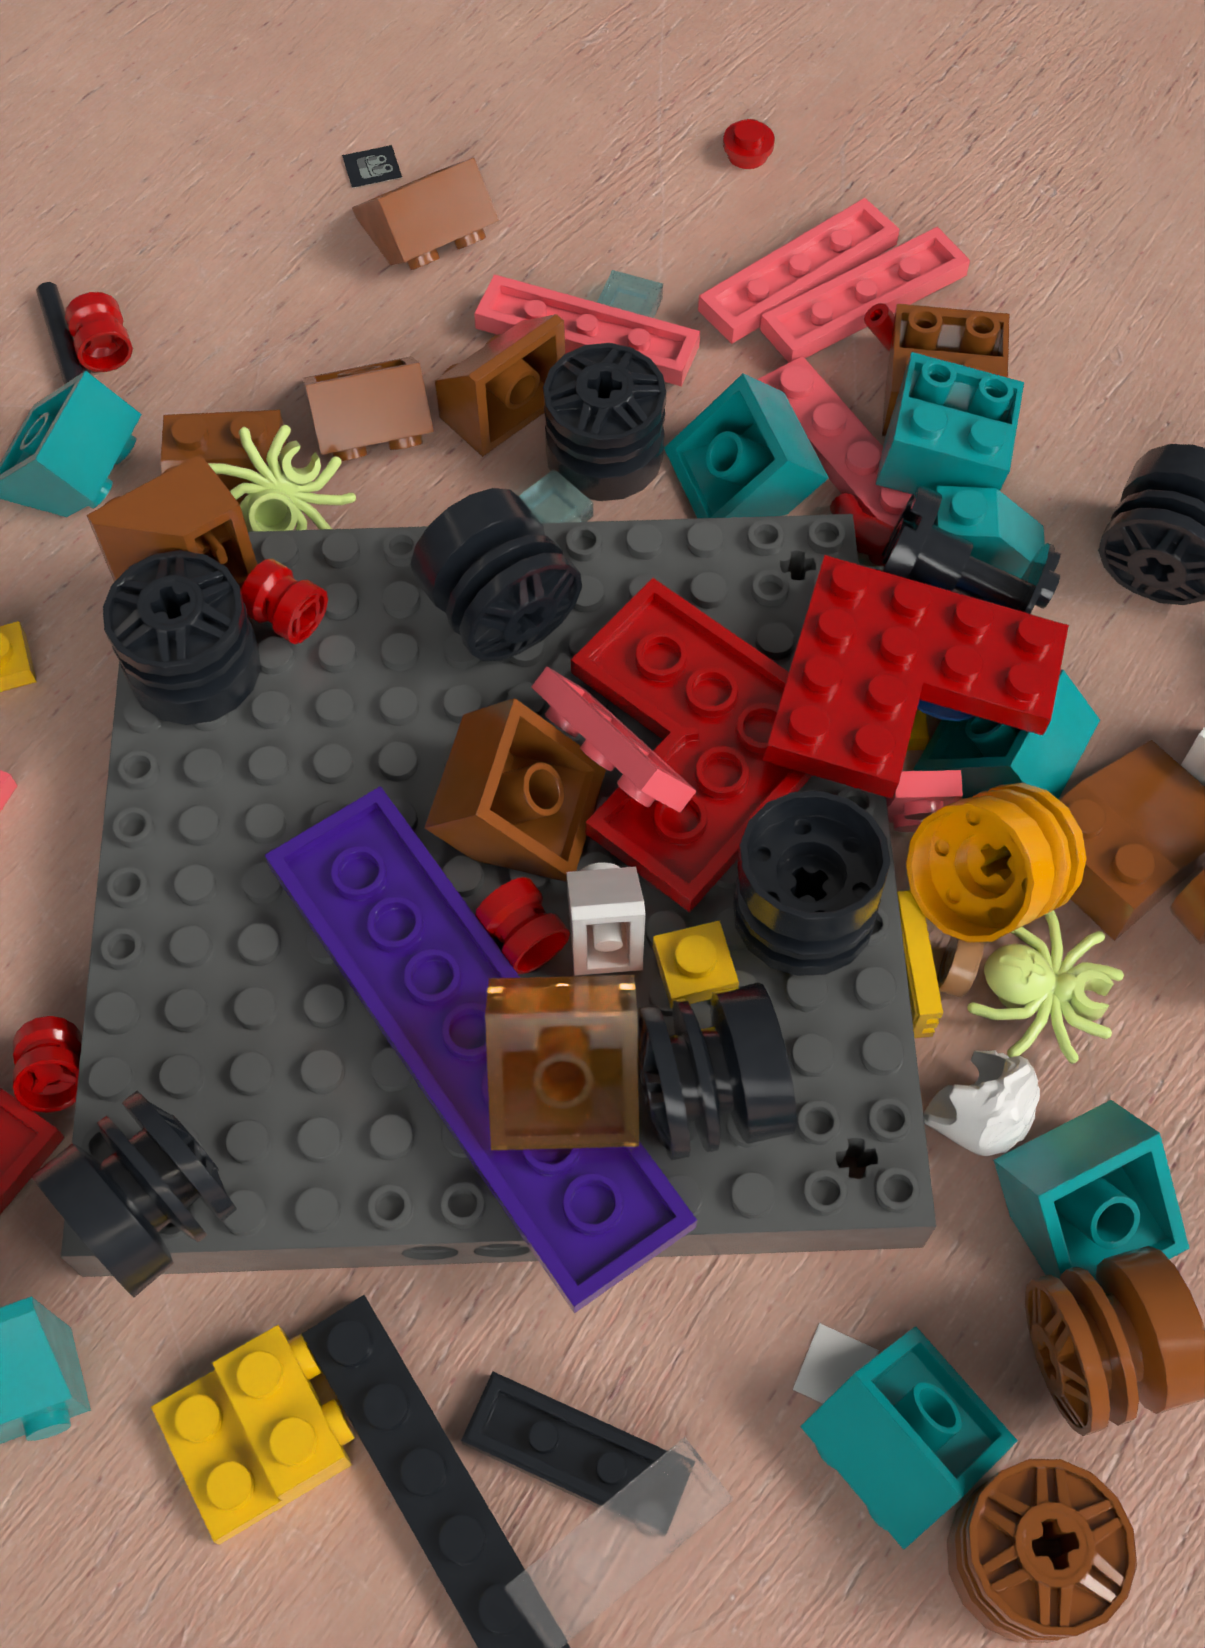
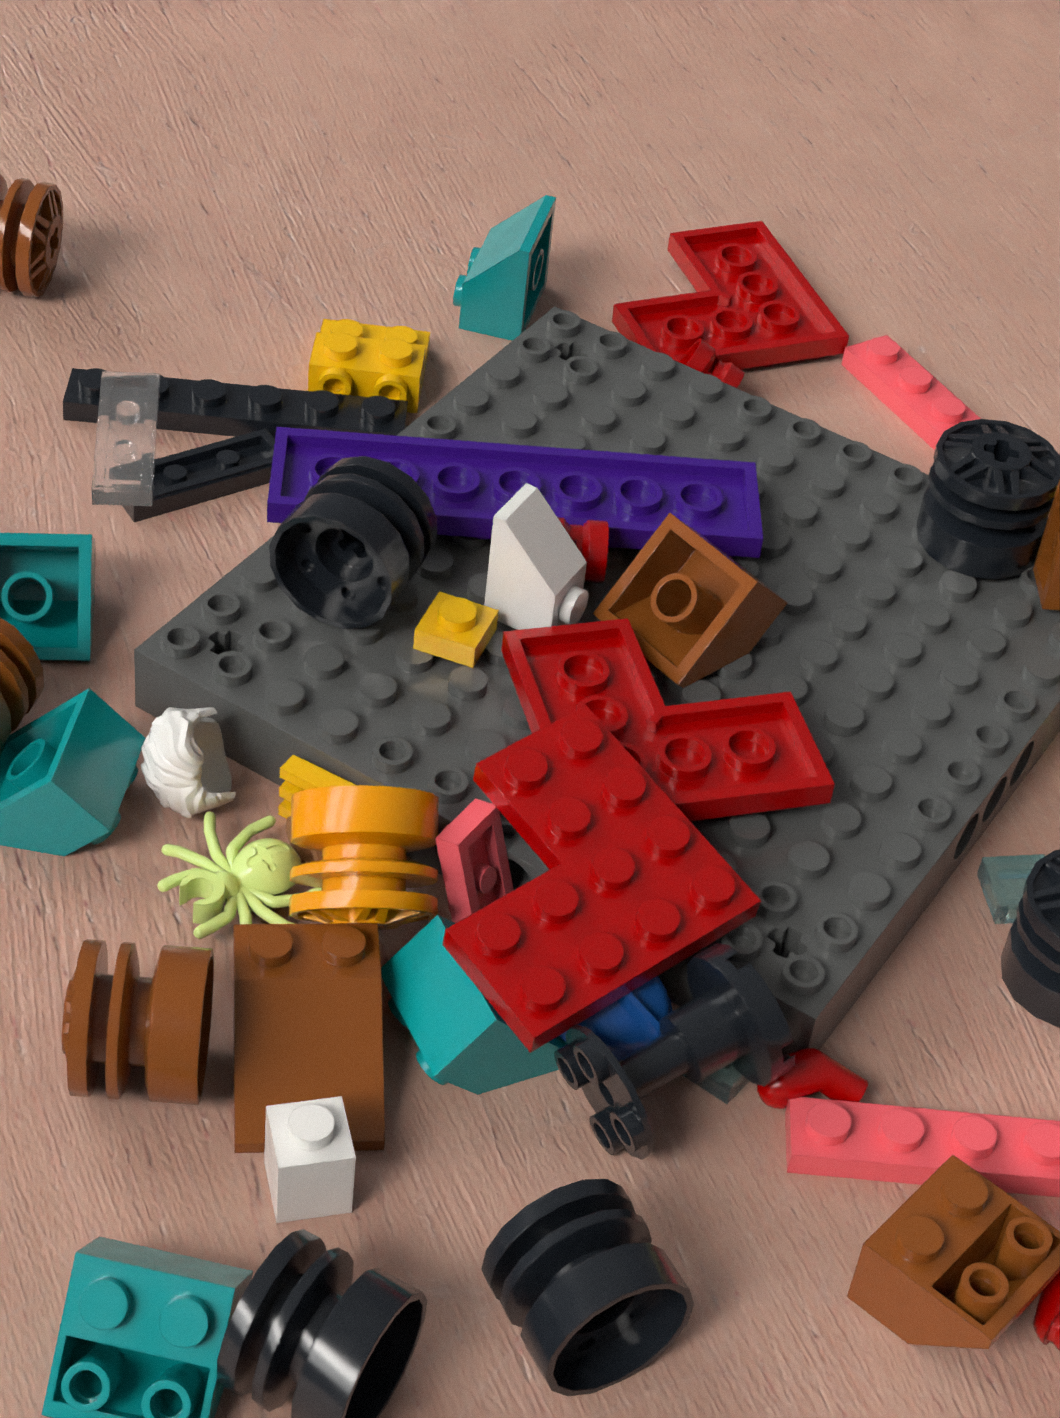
camera: 120 degrees right, 20 degrees down
black wheel [31,1090,237,1298] -> none
red wheel [241,558,328,644] -> none
black wheel [410,488,582,661] -> none
clear orange slope [485,975,639,1150] -> none
coral plate [531,666,696,812] -> none
teal slope [664,373,829,519] -> none
black wheel [733,791,890,976] -> none
white sticker [793,1323,879,1404] -> none
teal slope [876,352,1024,494] -> none
teal slope [933,486,1045,578] -> none

